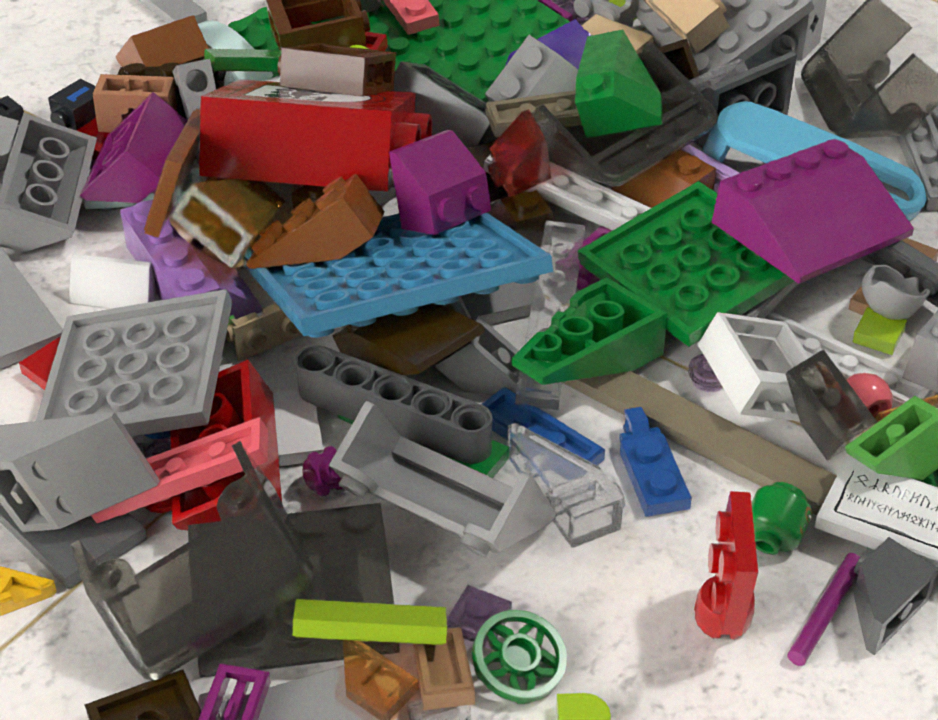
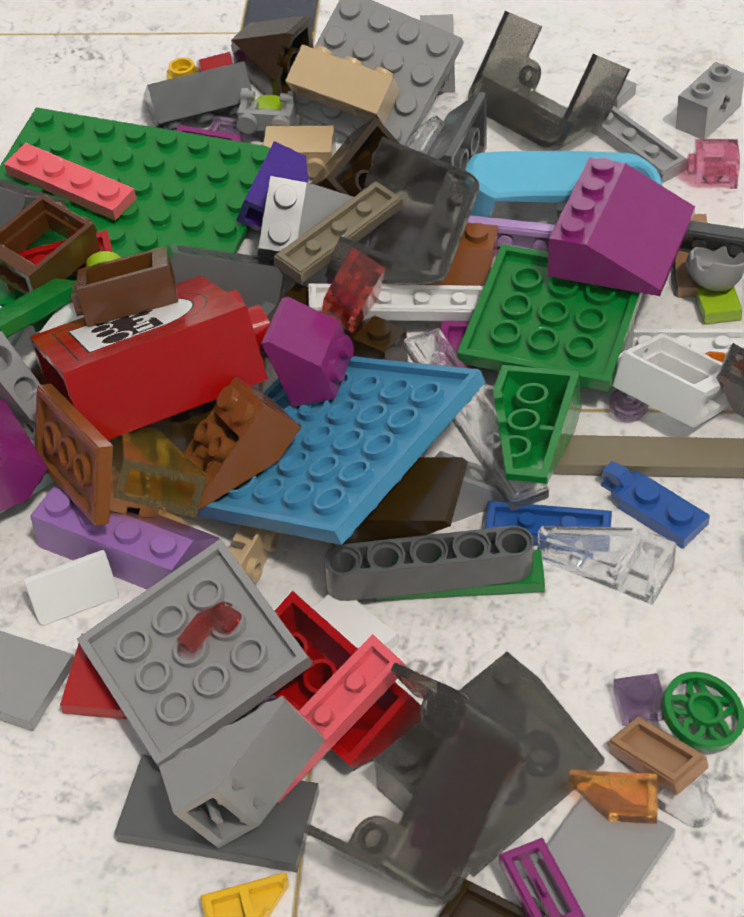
camera: 30 degrees left, 5 degrees up
lime tile [292,599,447,645] -> none
magenta plate [302,446,343,497] -> none
light grey windscreen [329,401,556,557] -> none
green wedge [575,29,662,138] -> none
none -> clear red arm [177,601,242,653]

